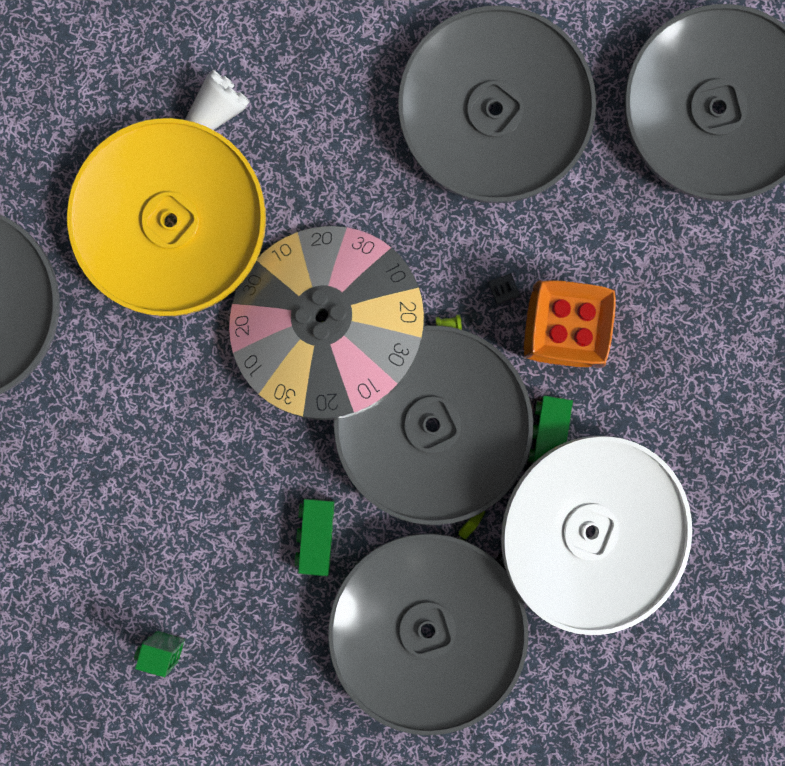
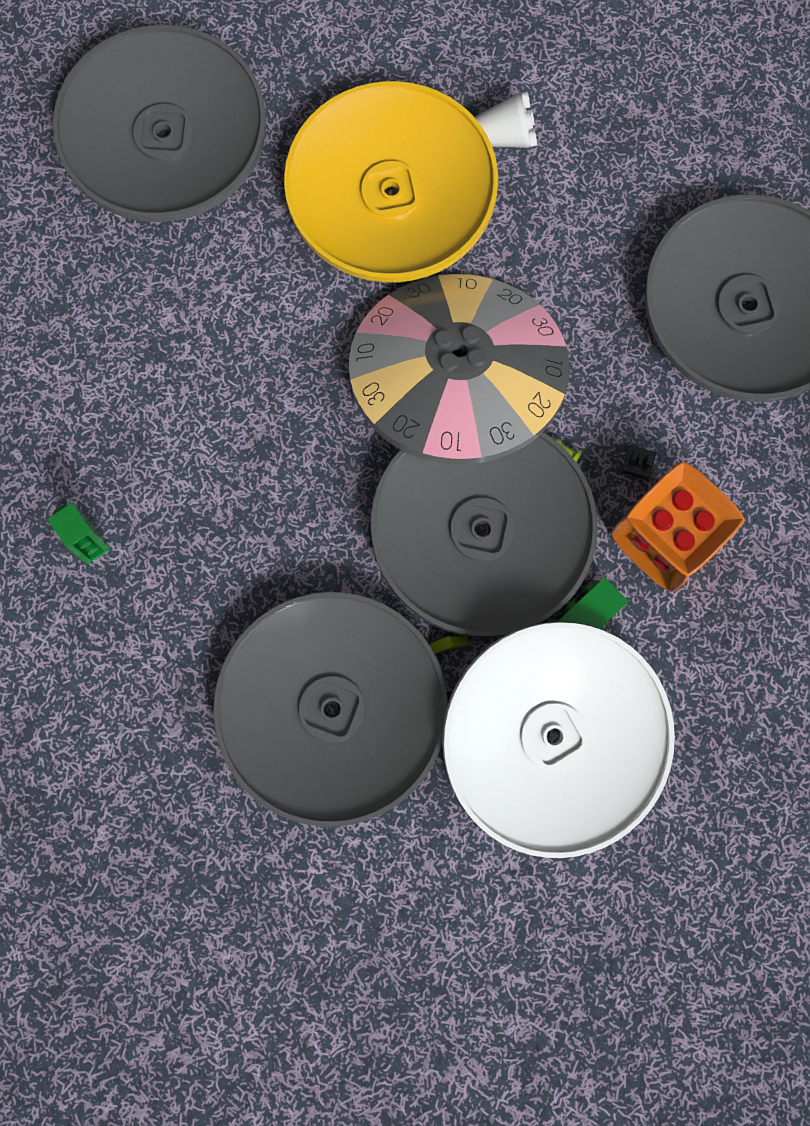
camera: 35 degrees right, 10 degrees down
green brick [295,498,335,576] -> none

